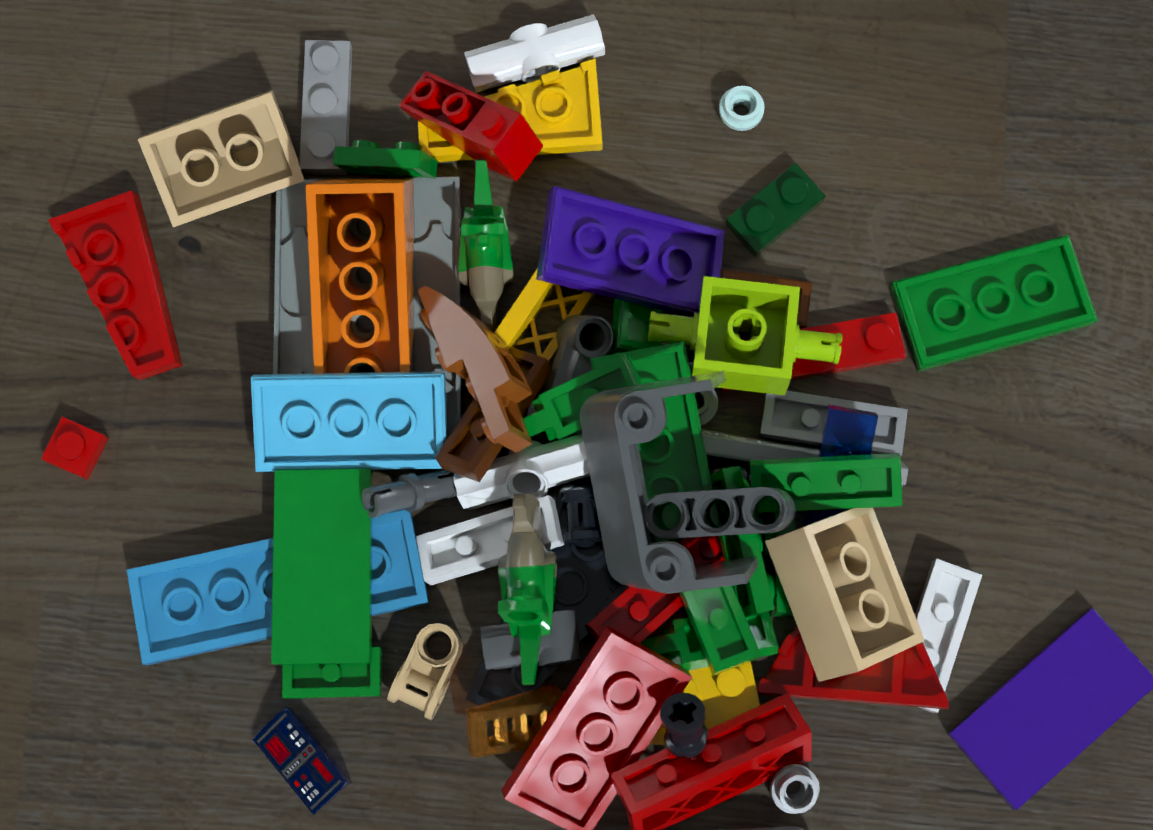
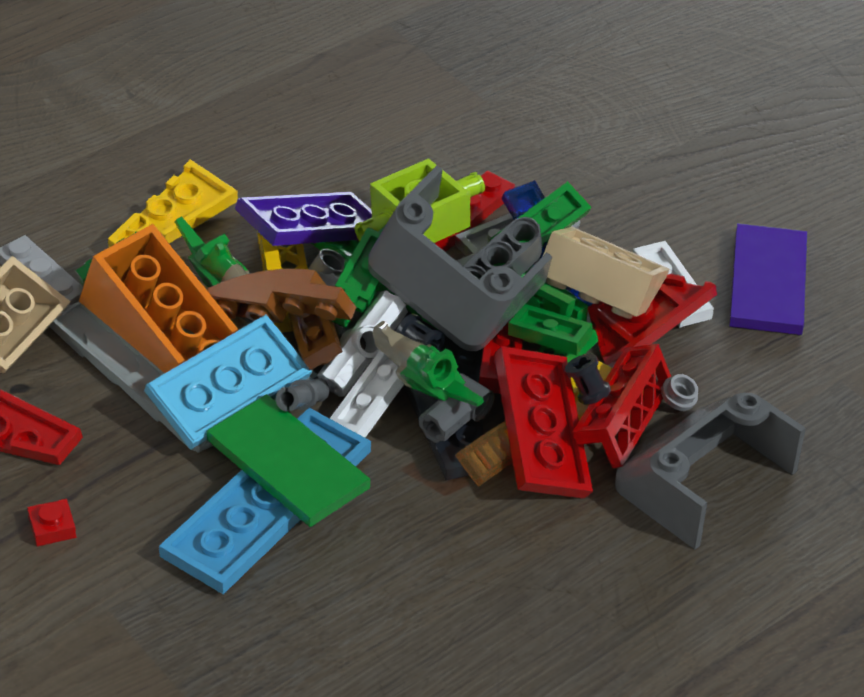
camera: 45 degrees left, 35 degrees down
slope [252,707,352,815] -> none
green plate [282,647,382,699] -> none
tan piece [387,623,463,720] -> none
red slope [398,71,543,182] -> none
white piece [464,14,605,93] -> none
light aqua plate [719,86,765,131] -> none
dark green plate [725,163,826,257] -> none
green tile [890,235,1098,372] -> none

